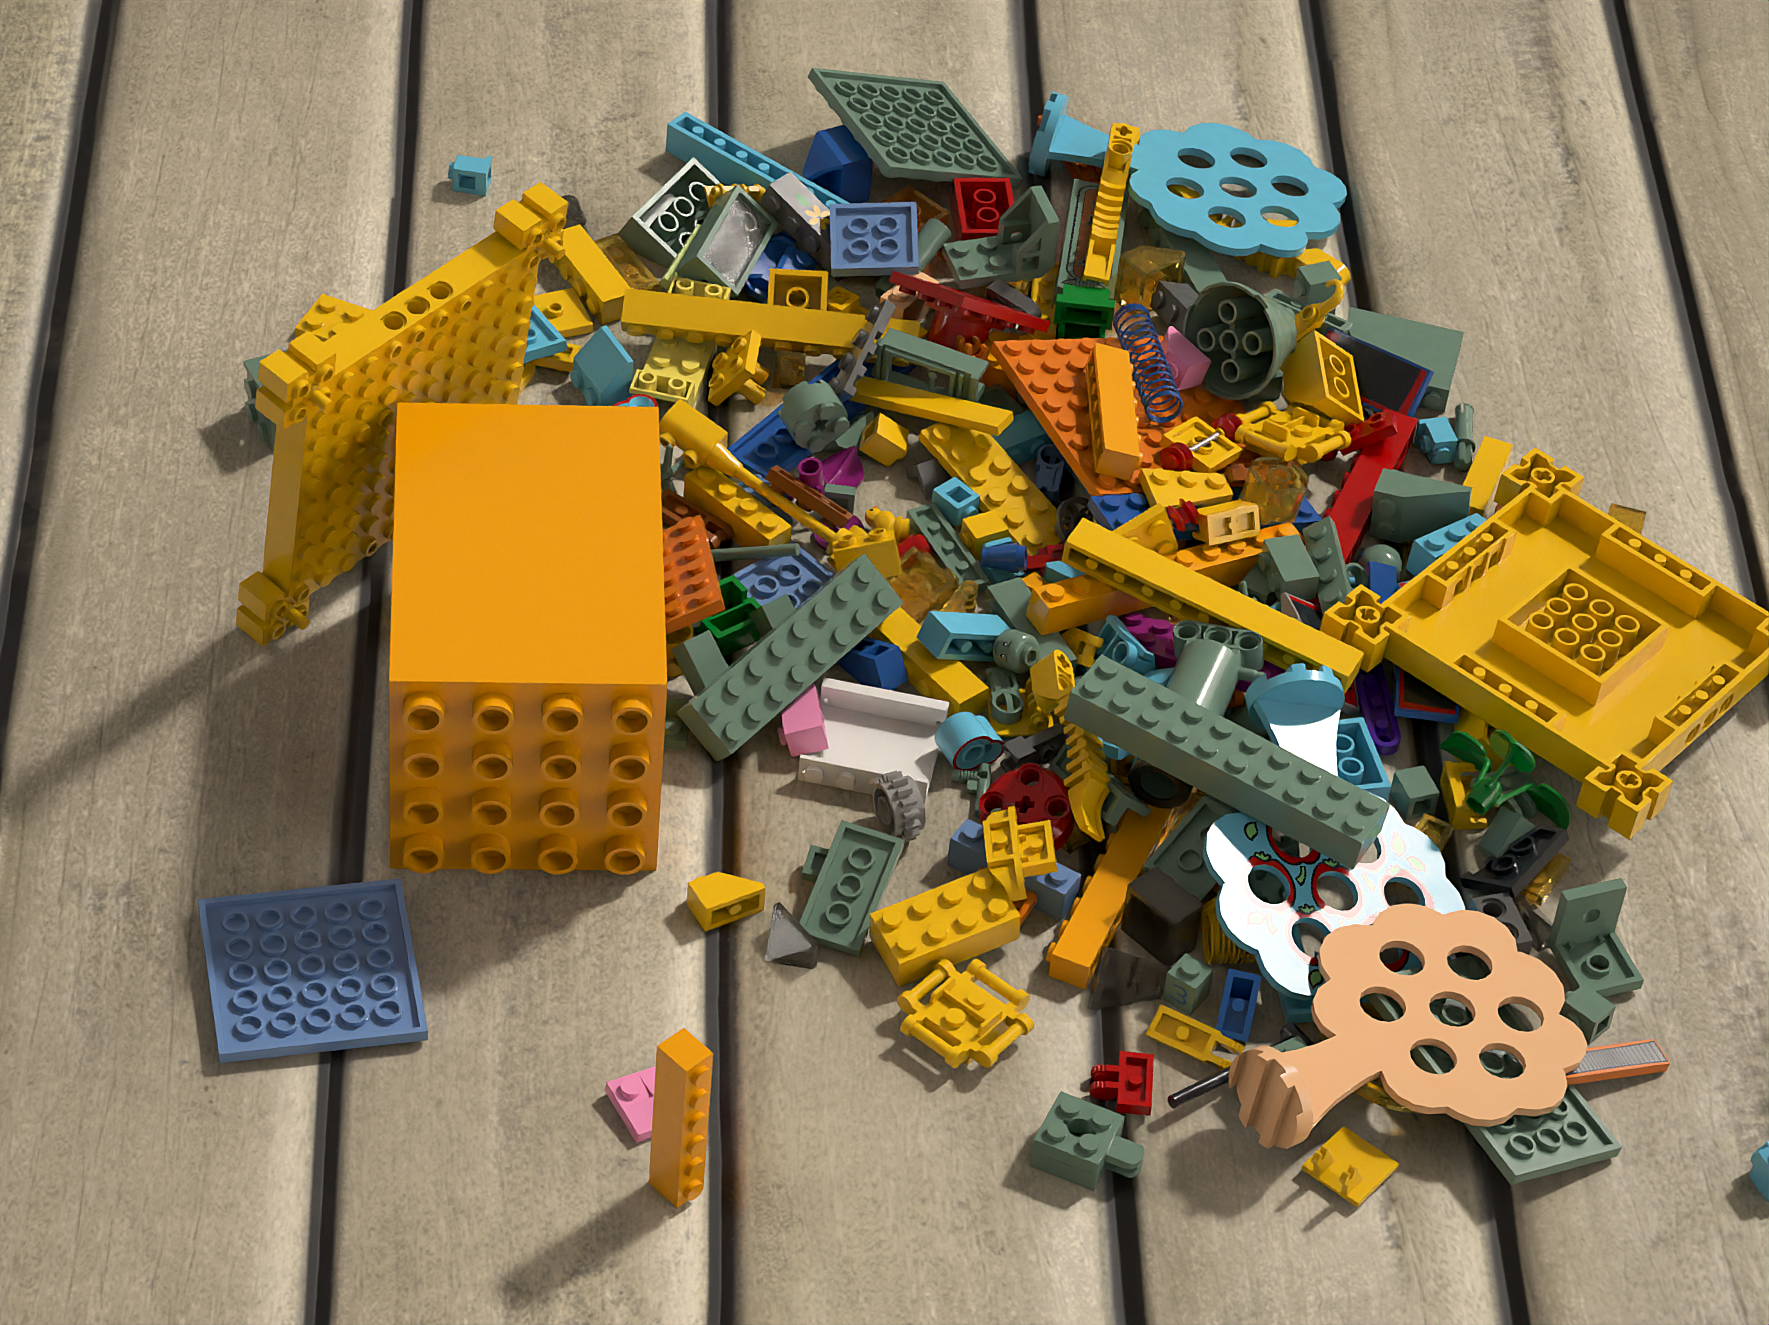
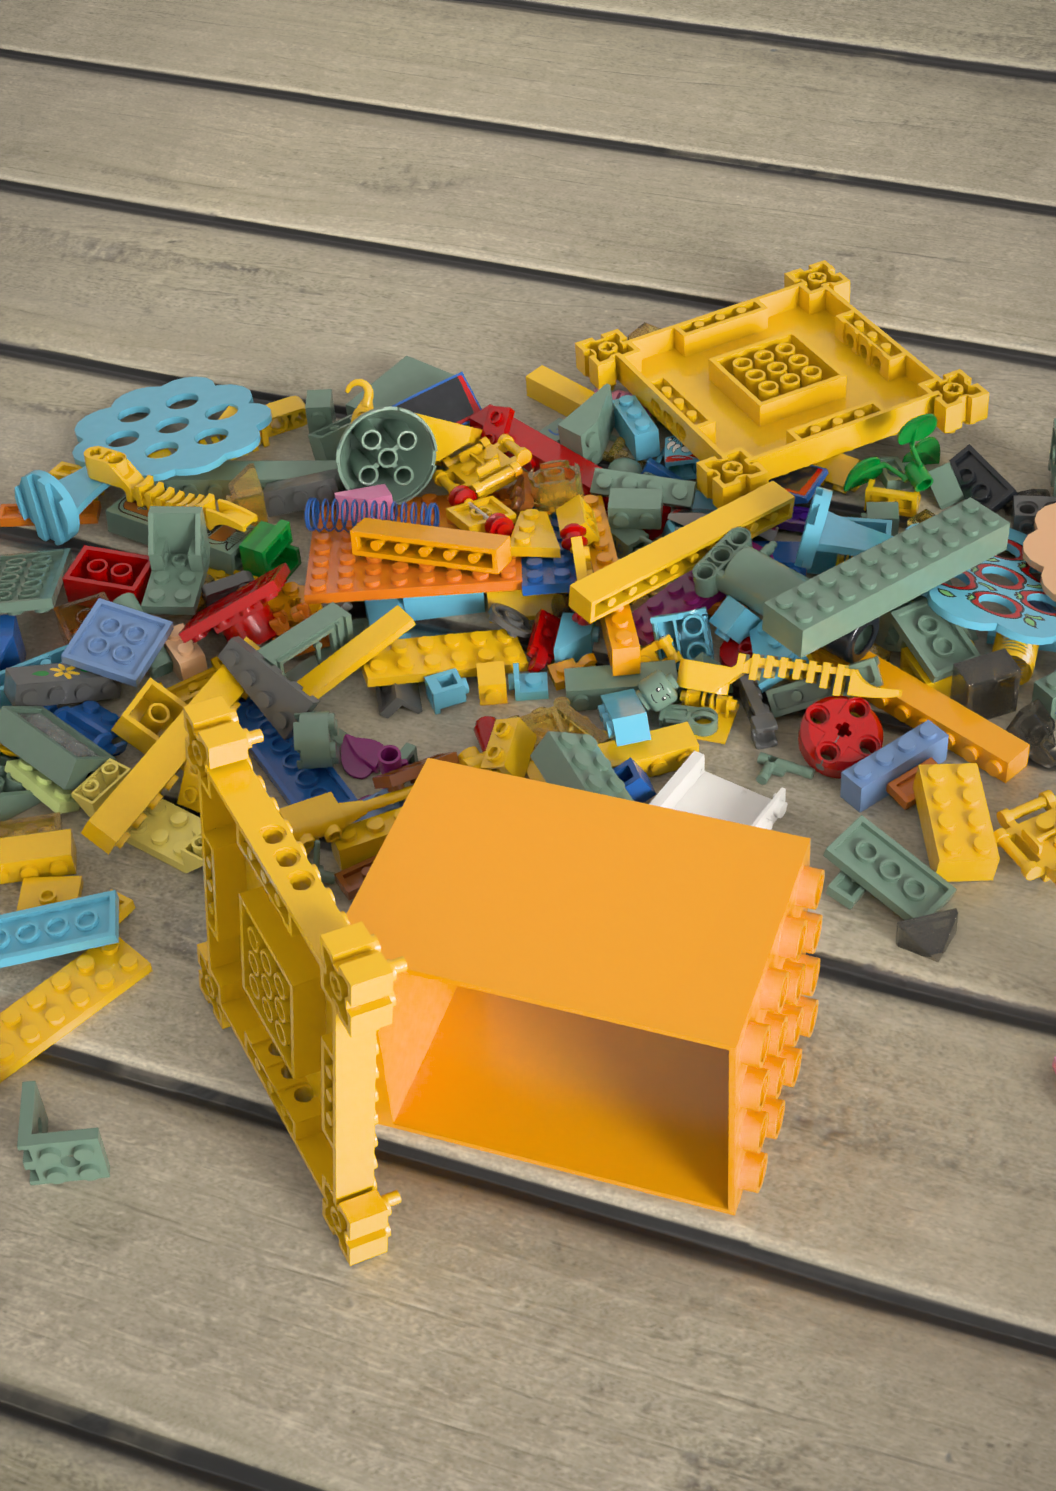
camera: 60 degrees left, 0 degrees up
medium blue plate [198,878,428,1063] -> none
medium azure slope [570,326,634,406] -> none
yellow slope [686,872,766,932] -> none
yellow brick [859,413,909,467] -> none
yellow animal [865,506,910,545] -> none
light grey gear [873,770,926,842] -> none
sand green plate [906,502,990,598] -> none
medium azure piece [934,712,1004,771] -> none
blue cone [981,543,1027,574] -> none
yellow plate [982,806,1057,901] -> none
medium blue piece [1034,444,1067,501] -> none
medium azure brick [1414,417,1458,465] -> none
sand green axle [1455,403,1476,472] -> none

